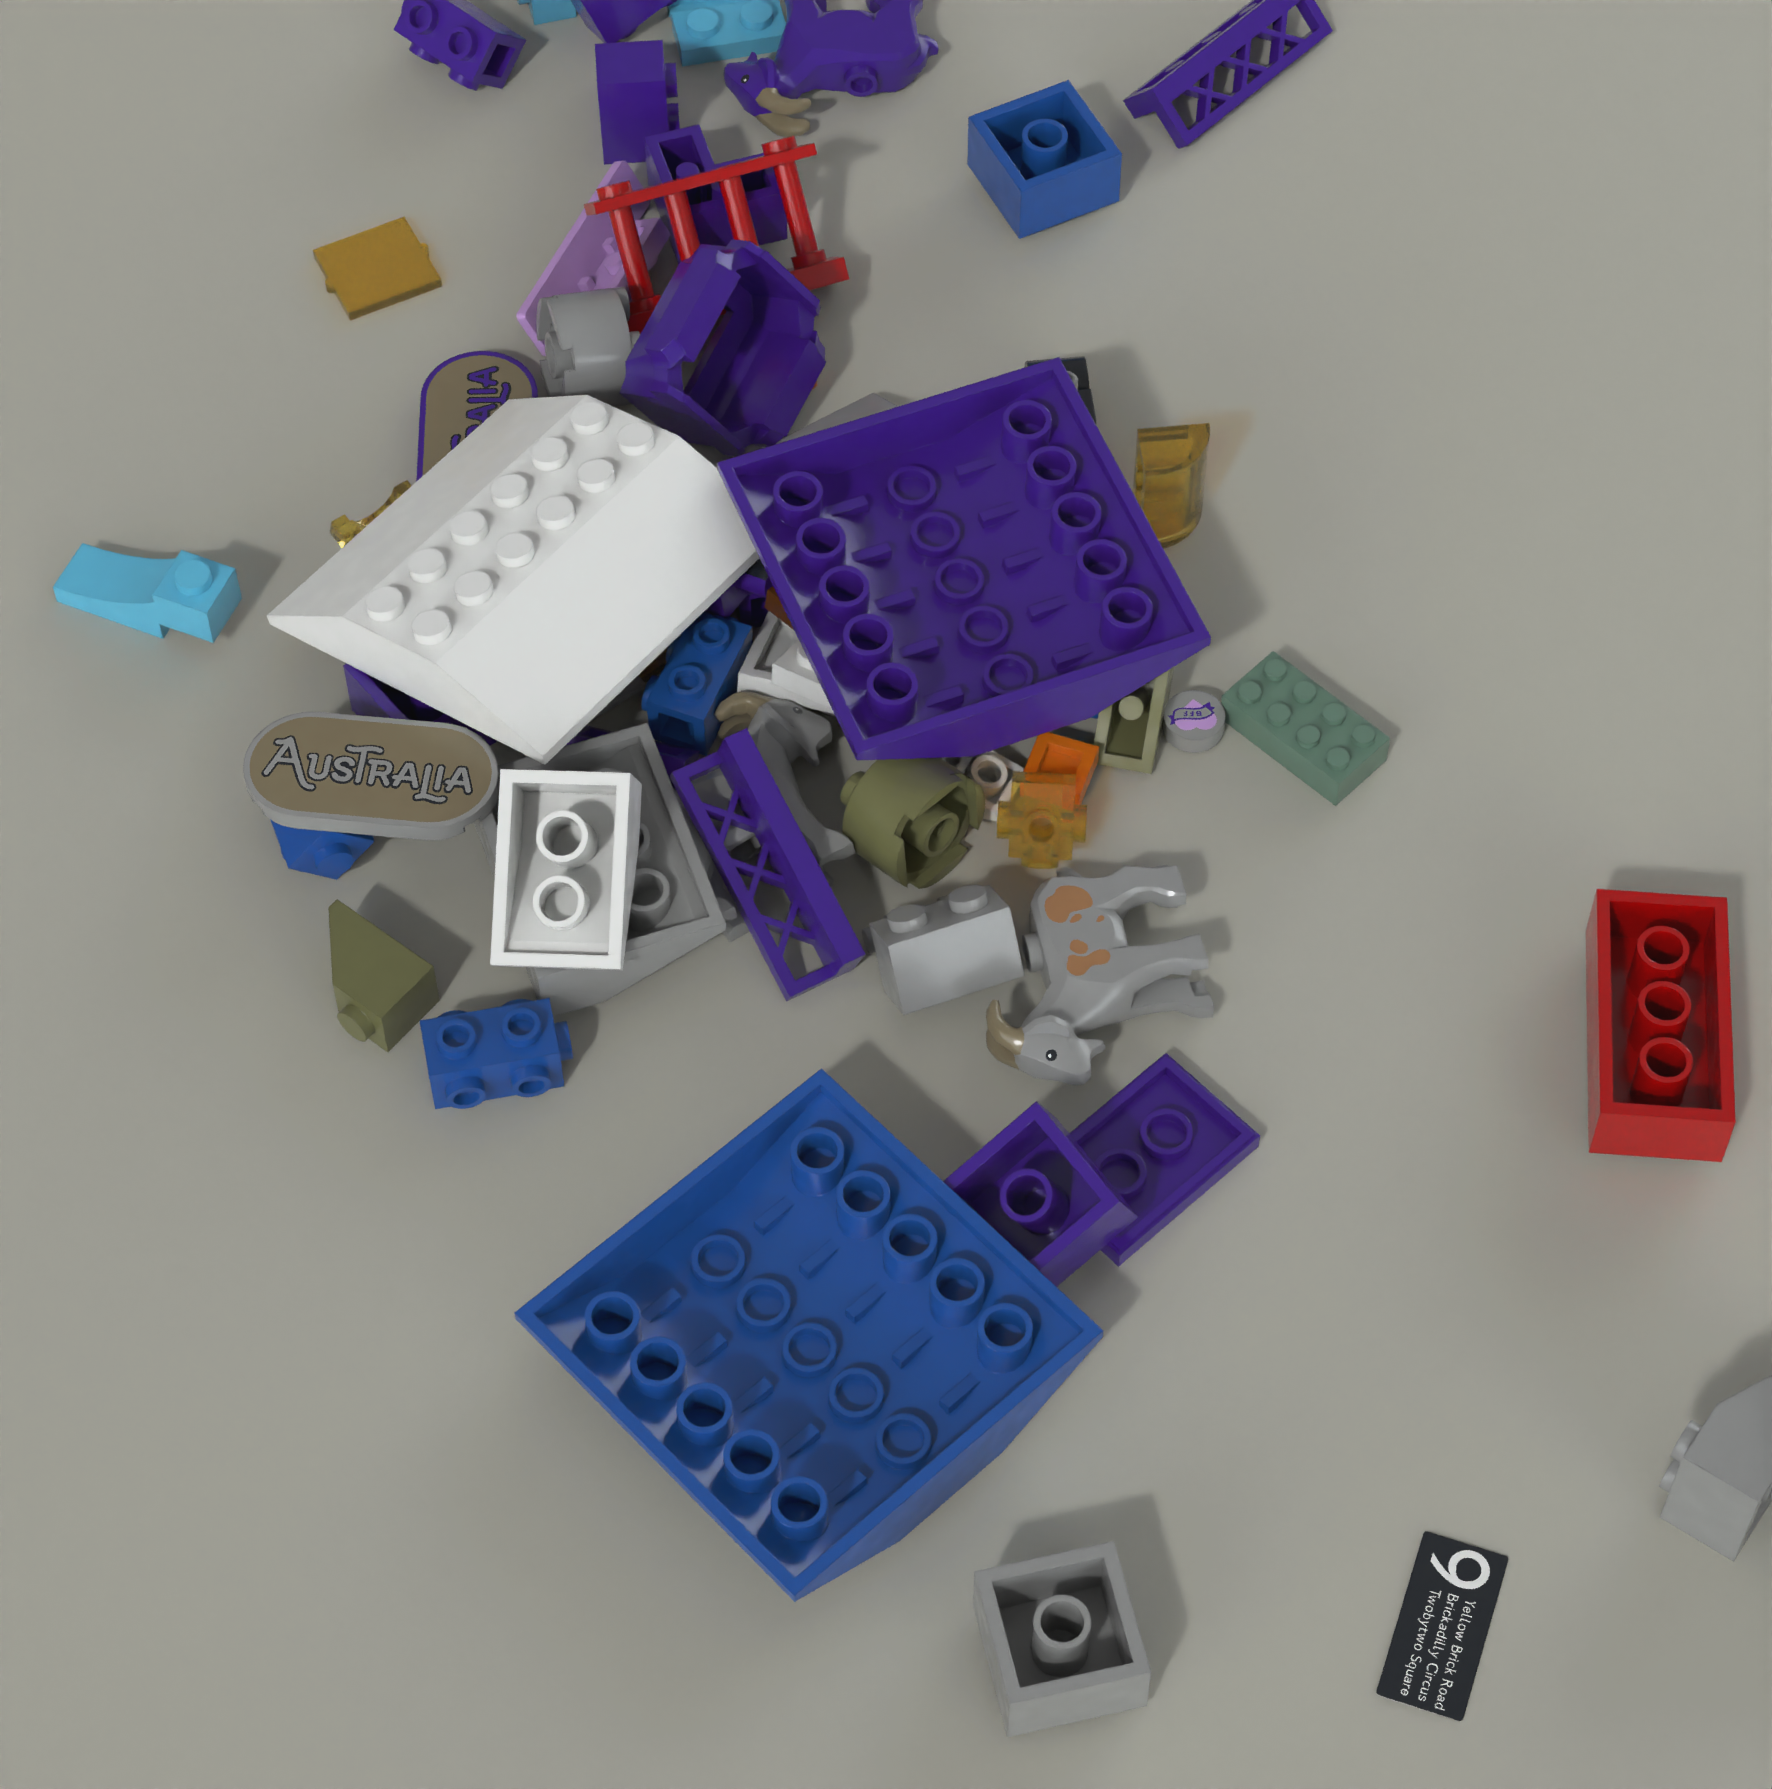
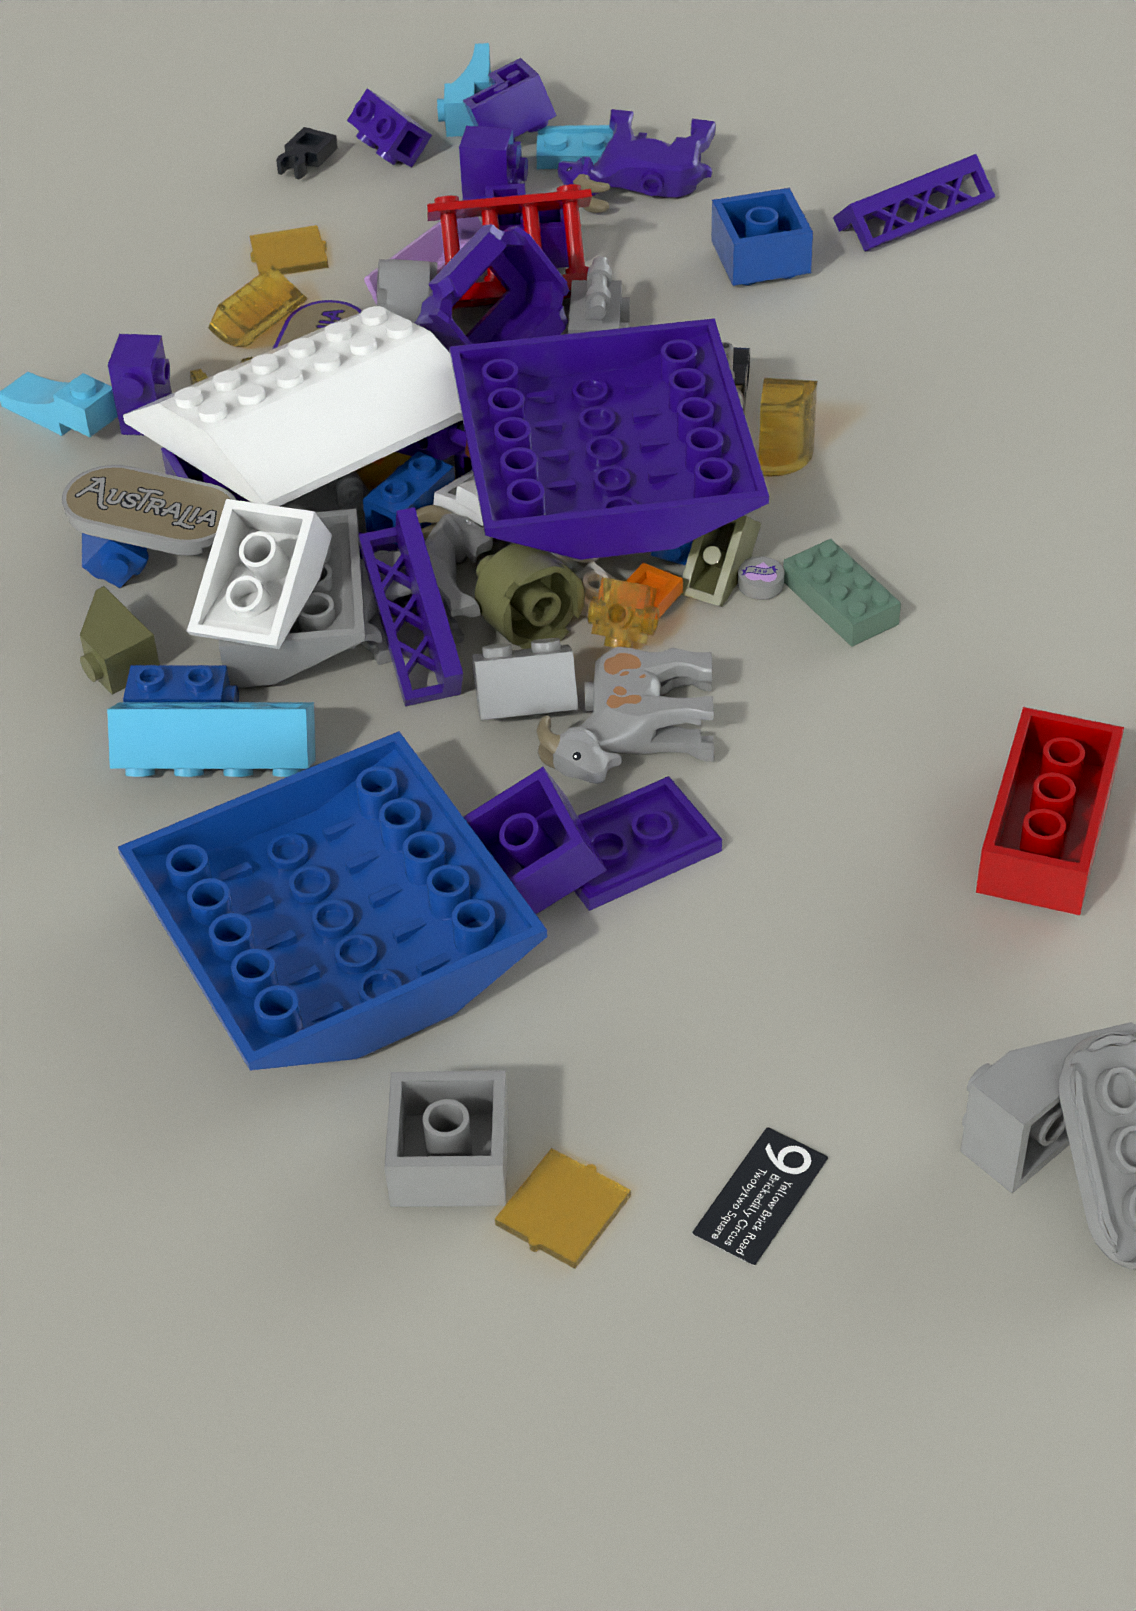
camera: 15 degrees right, 10 degrees down
none -> medium azure brick [107,702,316,777]
none -> dark purple brick [108,334,172,436]
none -> clear yellow brick [208,265,308,348]
none -> black plate [276,127,338,179]
none -> clear yellow piece [495,1148,631,1269]
none -> light grey brick [568,256,630,334]

